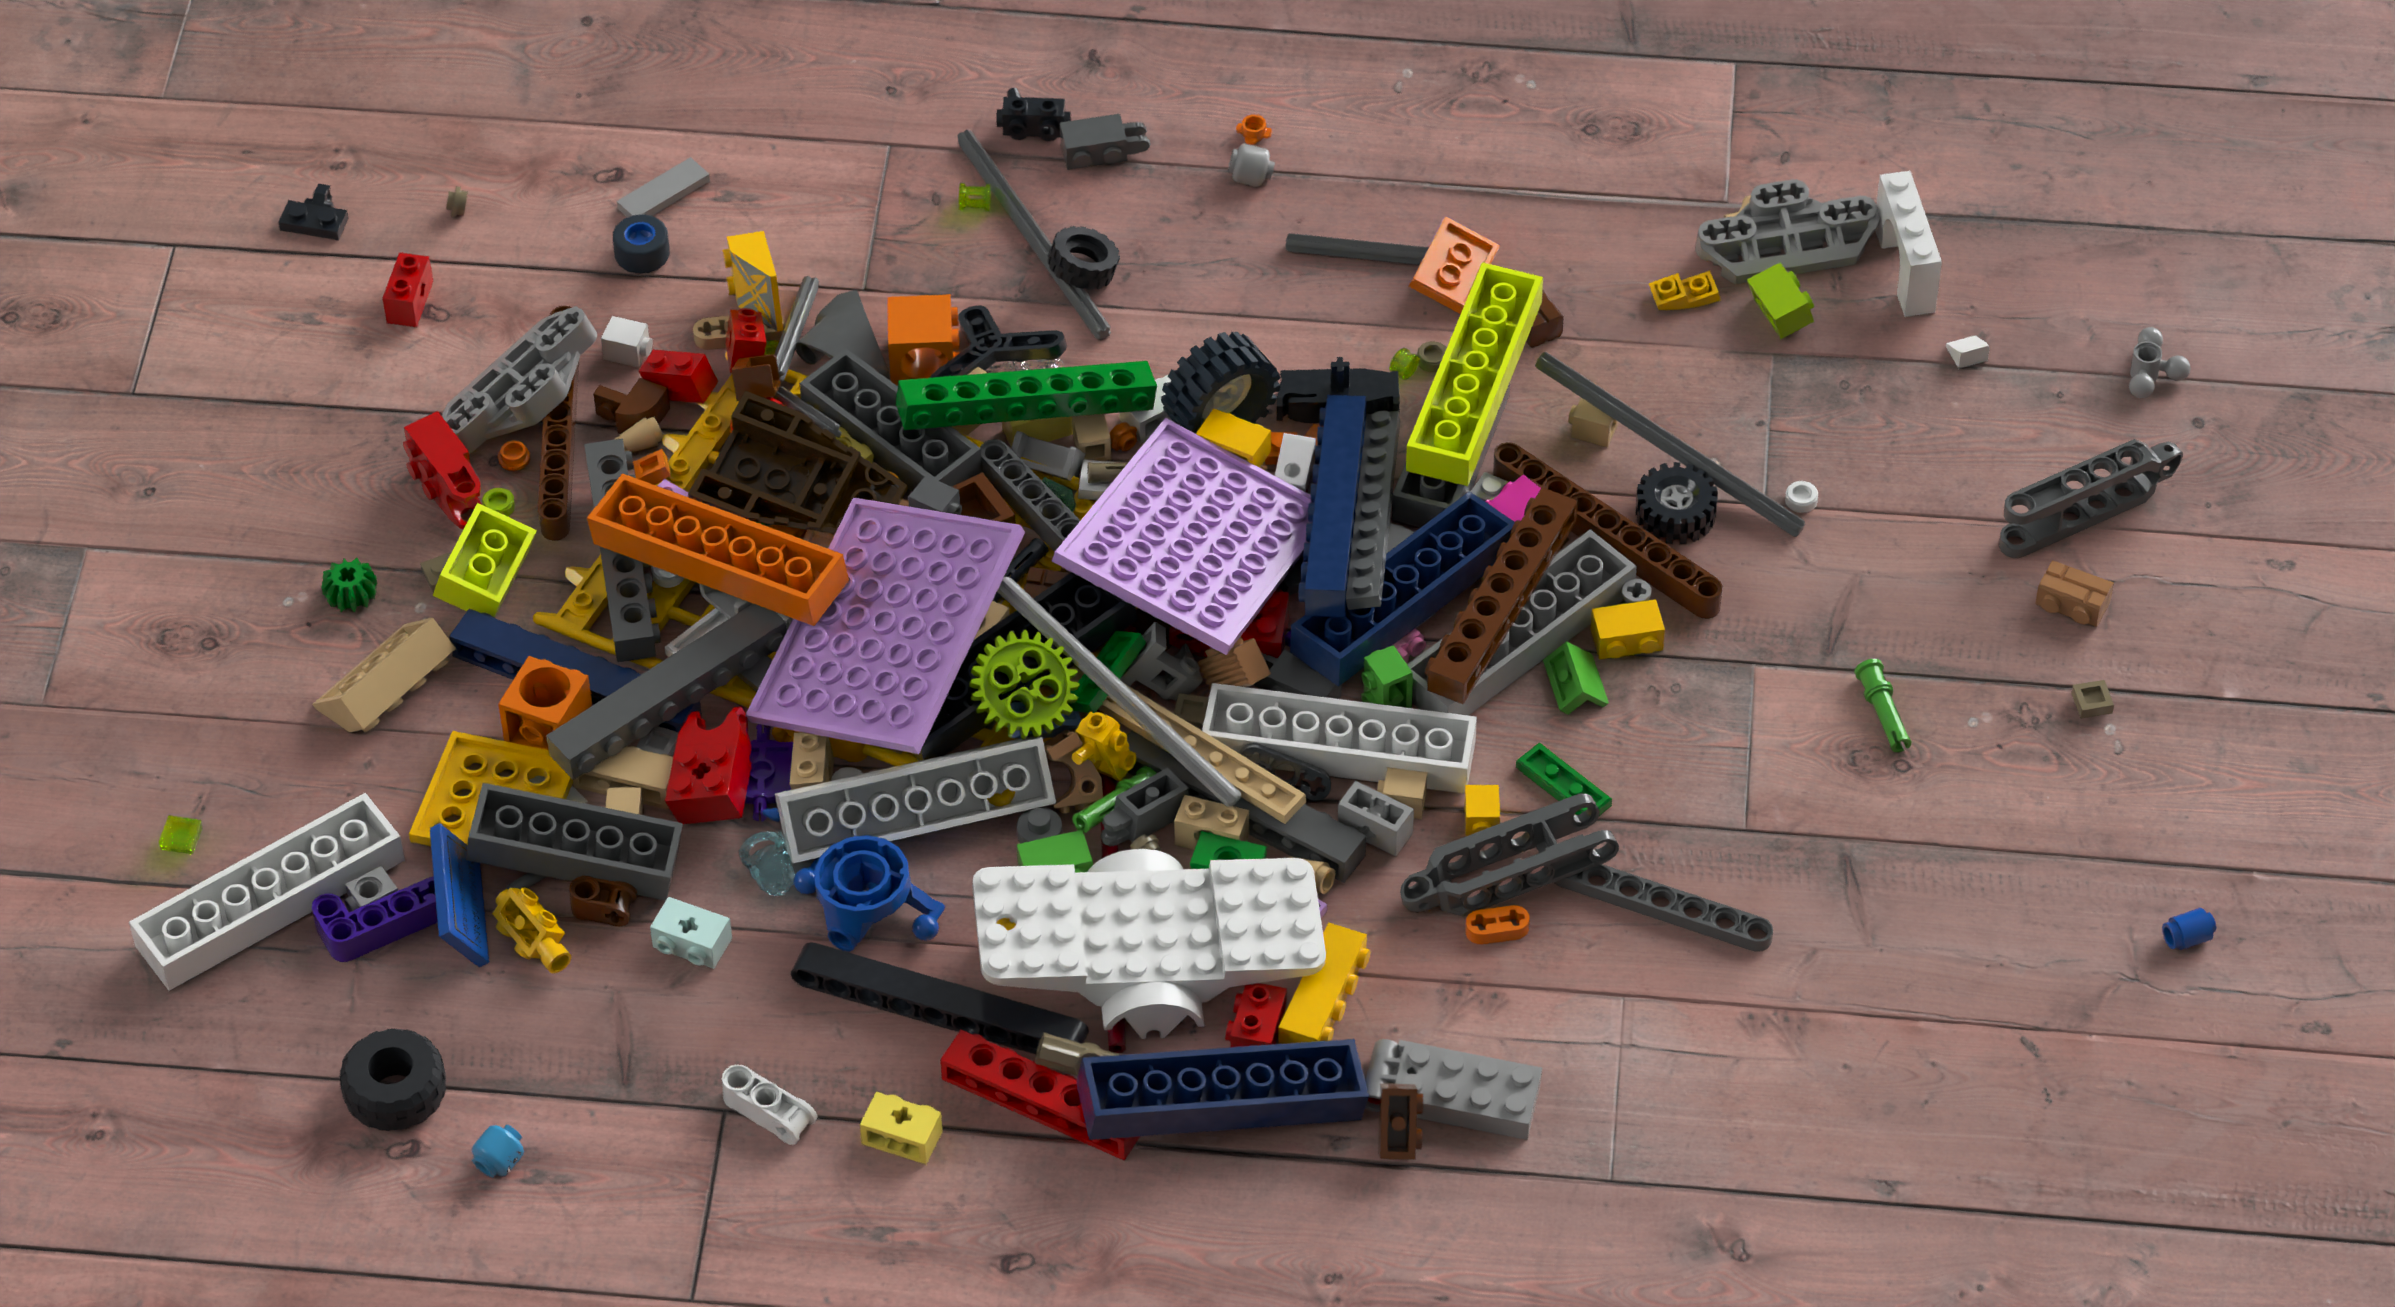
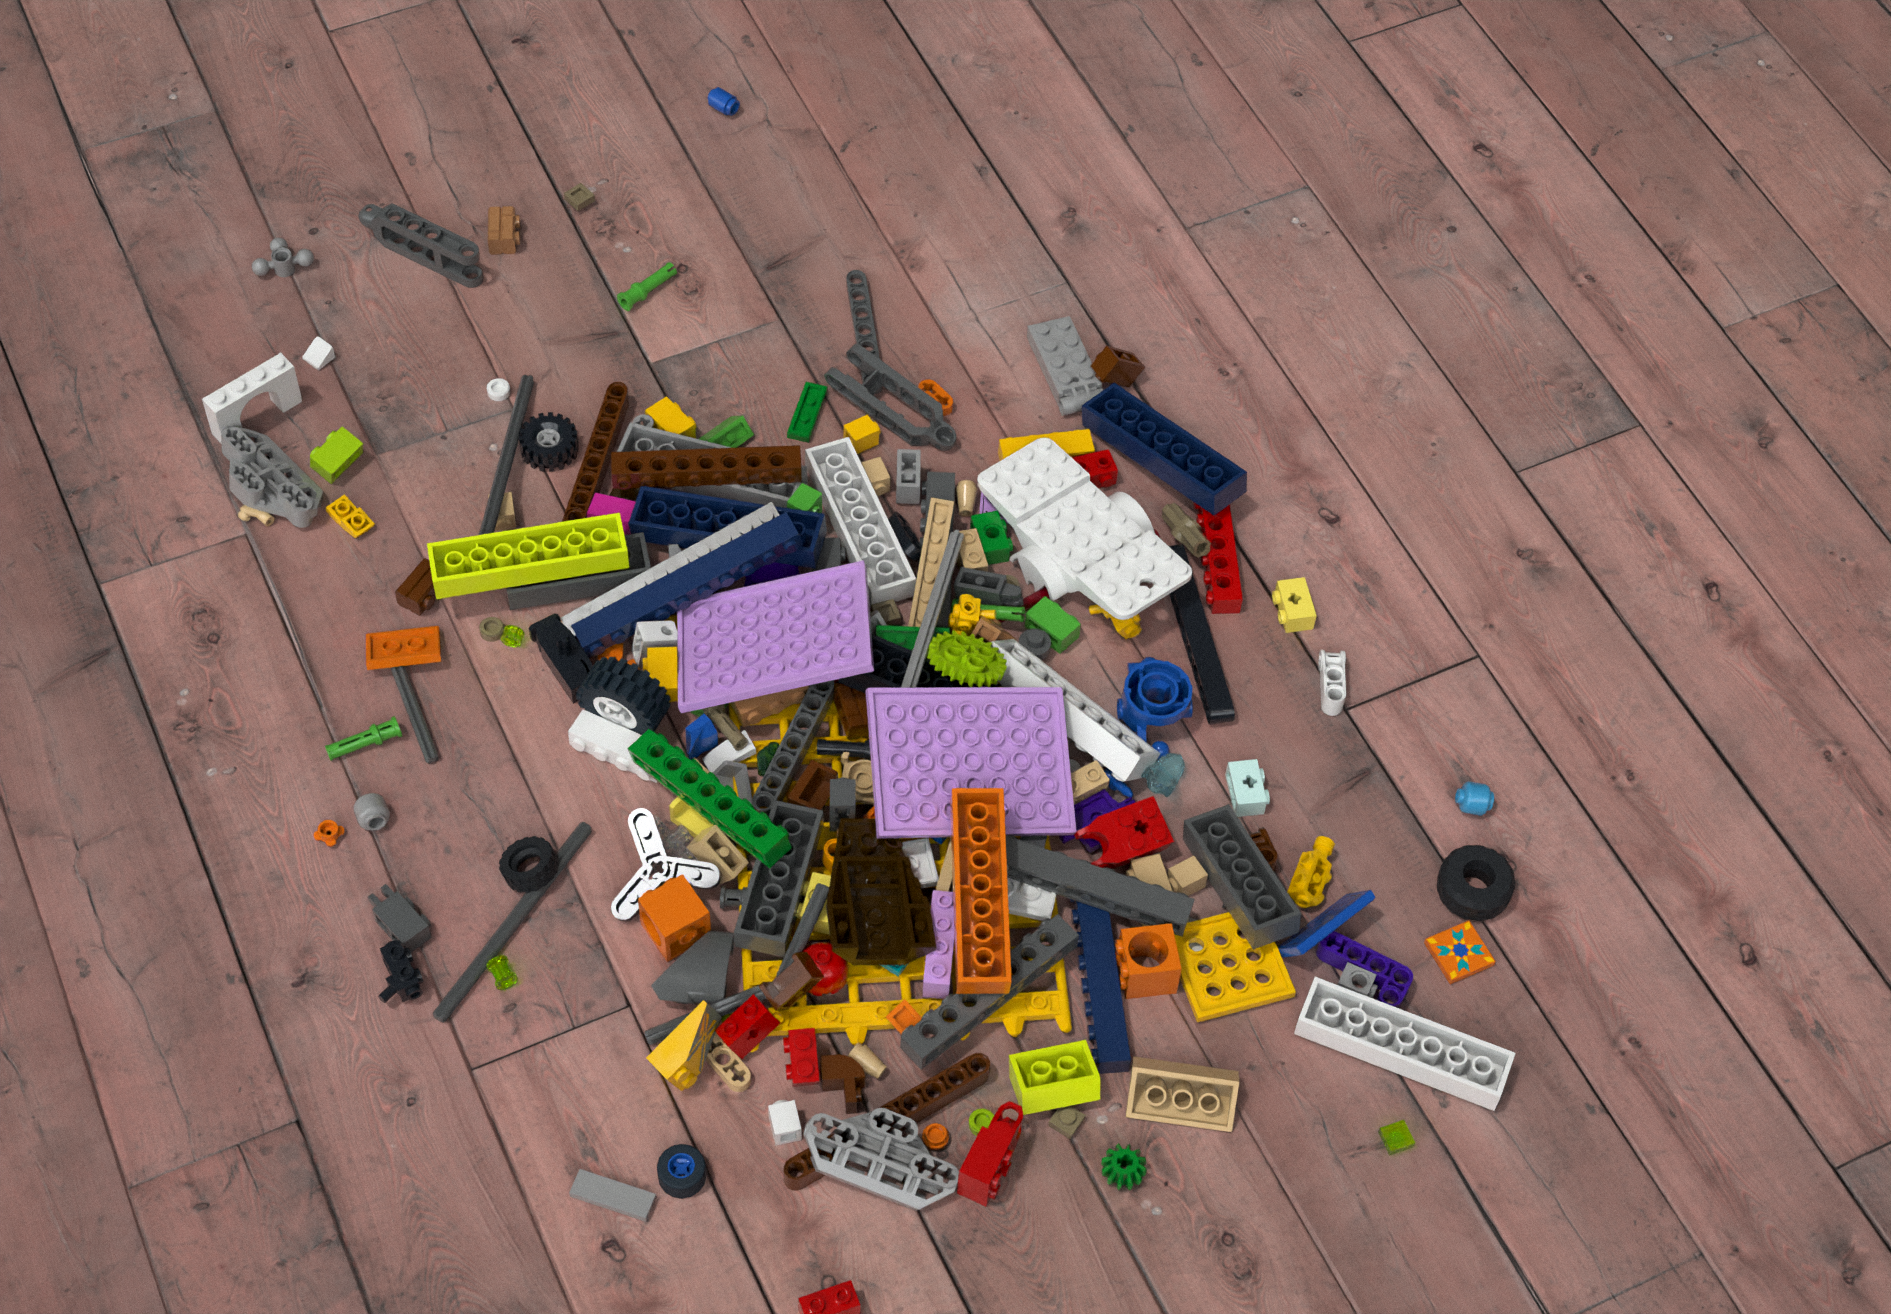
camera: 125 degrees left, 5 degrees up
none -> bright green pin [325,716,403,761]
none -> blue slope [685,714,718,760]
none -> tile [1424,920,1496,985]

